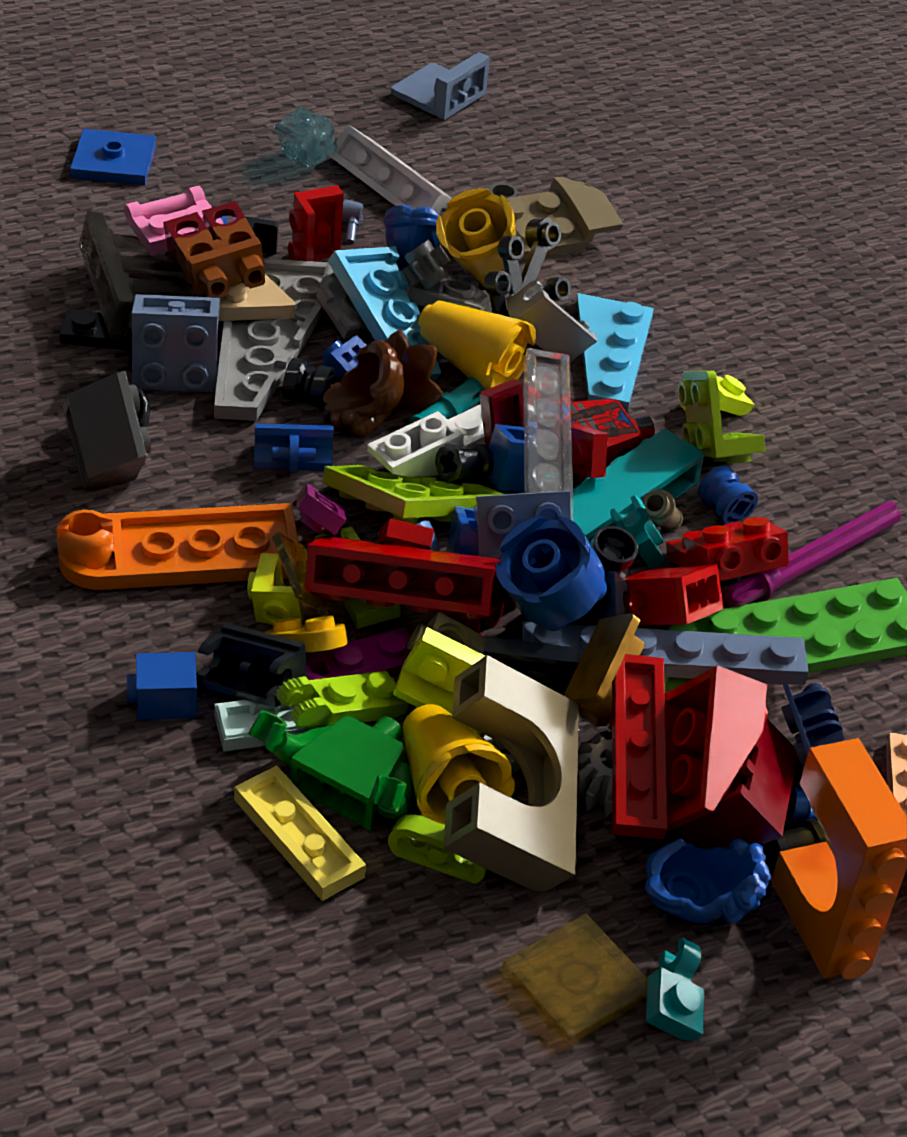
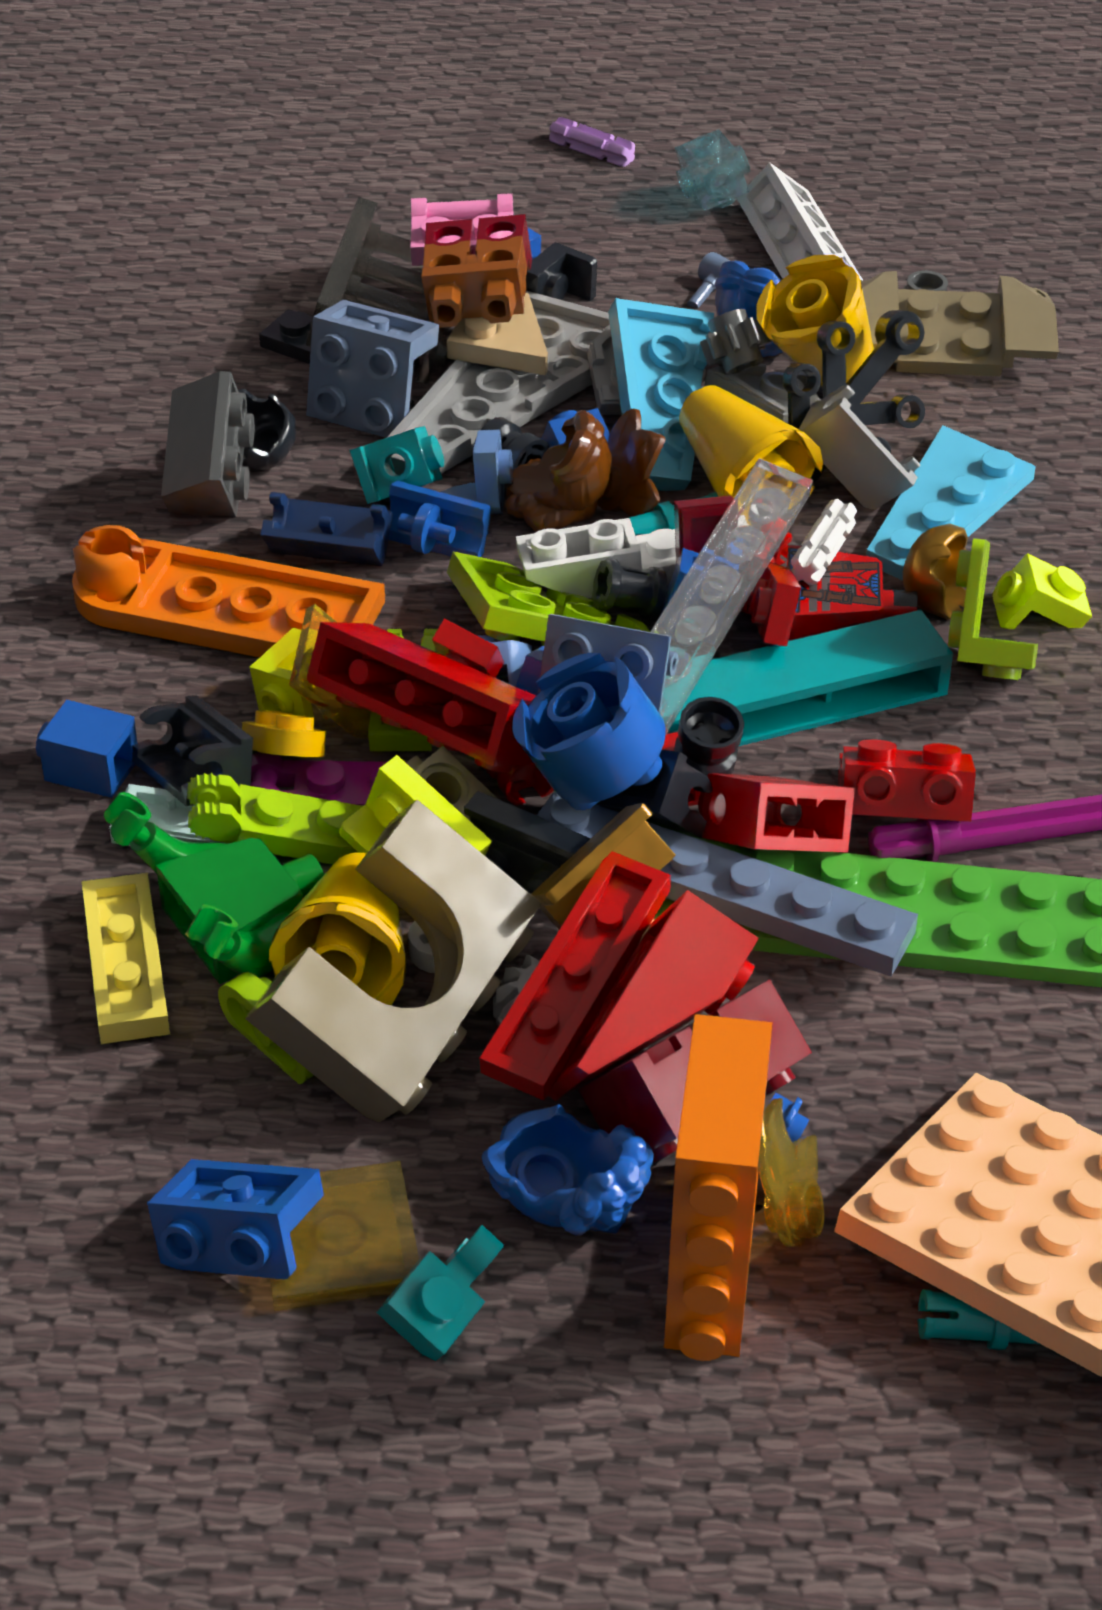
camera: 30 degrees right, 0 degrees up
blue plate [70,129,156,185] -> none
red bracket [288,185,344,261] -> none
magenta plate [292,483,346,535] -> none
sand blue bracket [391,52,490,120] -> none
teal plate [610,495,666,568] -> none
dark tan pin [642,489,683,532] -> none
blue wheel [698,465,758,524] -> none
dark blue hinge [781,683,845,769] -> none
none -> blue bracket [147,1159,324,1280]
none -> dark blue hinge [260,492,393,566]
none -> teal brick [349,426,444,504]
none -> medium blue plate [441,430,513,514]
none -> lavender axle [549,117,635,167]
none -> white axle [791,499,857,586]
none -> pearl gold hair [903,524,968,620]

